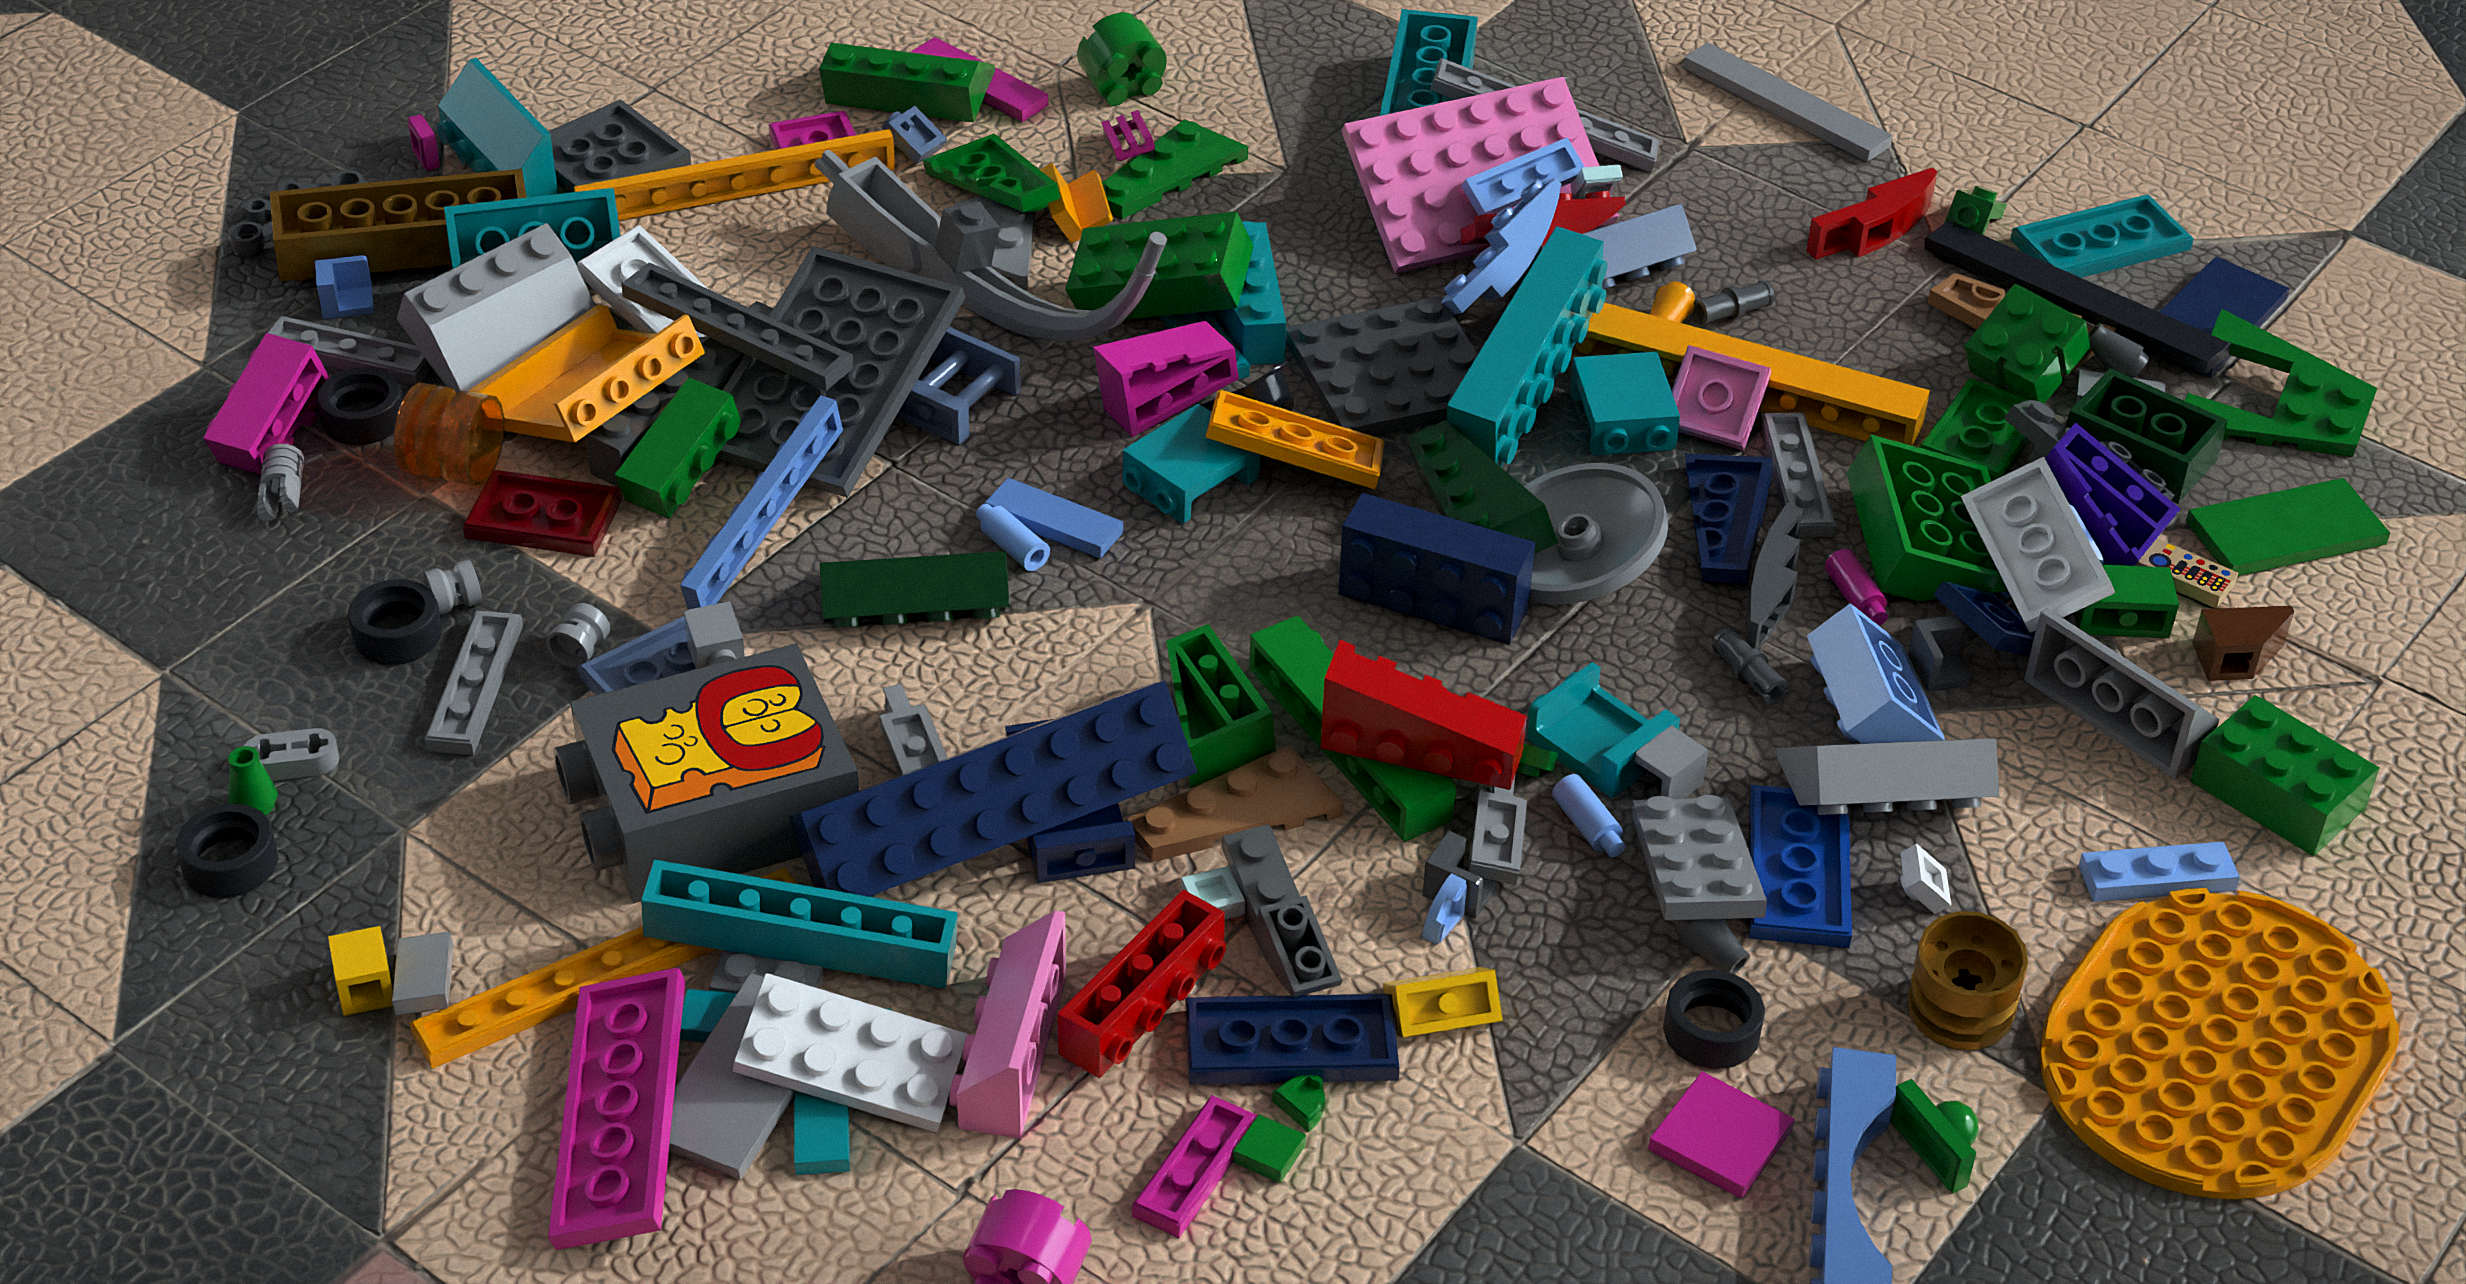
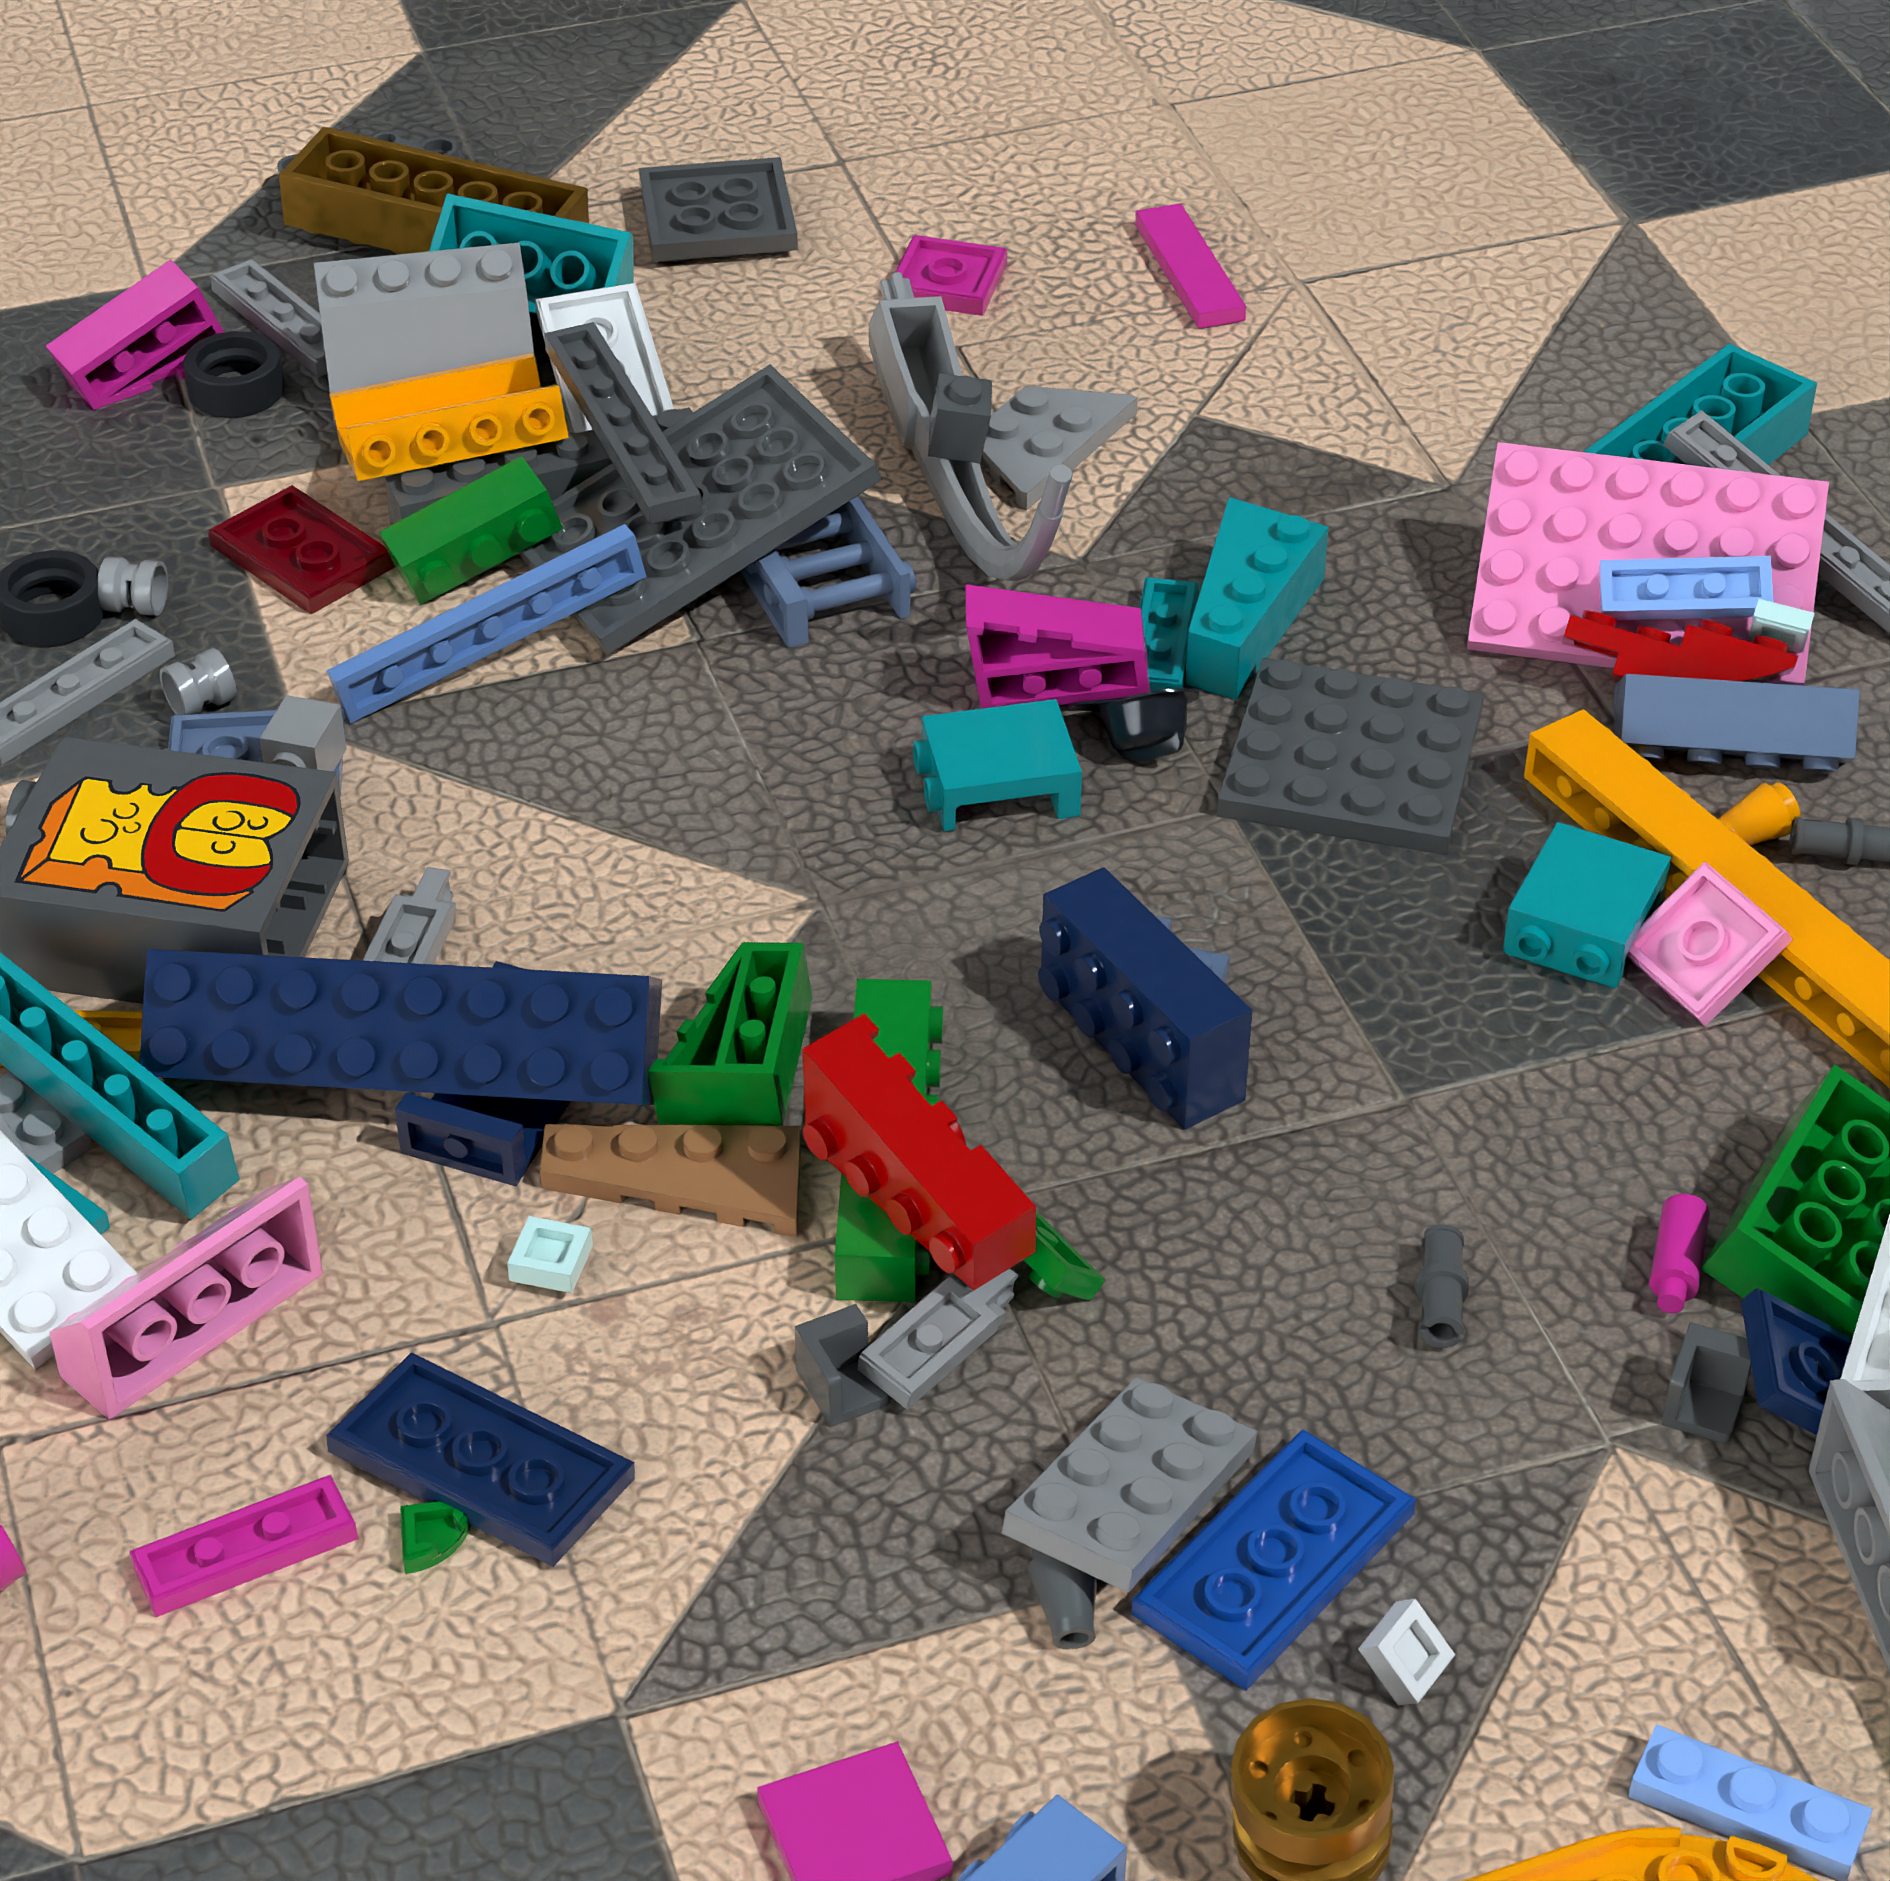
camera: 35 degrees right, 0 degrees up
light grey hinge [257,444,304,522] -> none
medium blue panel [315,255,374,319] -> none
clear orange wheel [394,382,504,486] -> none
dark pink tile [407,114,440,171] -> none
teal slope [436,57,558,197] -> none
light orange tile [574,129,895,221] -> none
green slope [819,43,995,123] -> none
dark green slope [820,551,1010,628] -> none
sand blue bracket [882,106,947,165] -> none
green wing [923,133,1060,212] -> none
light blue cylinder [976,504,1050,571] -> none
medium blue tile [985,478,1123,559] -> none
light orange panel [1040,162,1113,244] -> none
red brick [1057,889,1226,1079] -> none
green brick [1065,211,1254,319] -> none
green brick [1077,12,1167,106] -> none
dark pink tile [1101,110,1155,161] -> none
green wing [1102,119,1248,219] -> none
light orange tile [1205,389,1385,489] -> none
dark grey slope [1221,824,1342,998] -> none
green tile [1233,1114,1306,1183] -> none
yellow panel [1383,967,1503,1037] -> none
dark green wedge [1405,420,1558,554] -> none
light blue tile [1422,873,1467,945] -> none
light blue slope [1441,178,1561,315] -> none
teal brick [1447,226,1608,468] -> none
light grey dish [1524,463,1668,604] -> none
teal panel [1527,662,1680,799] -> none
light blue cylinder [1552,774,1625,858] -> none
light grey panel [1635,725,1709,799] -> none
black tyre [1663,969,1765,1069] -> none
dark blue wing [1685,453,1773,584] -> none
dark grey slope [1745,503,1803,649] -> none
light grey tile [1760,412,1836,538] -> none
light grey slope [1777,738,1999,815] -> none
light blue slope [1807,603,1945,744] -> none

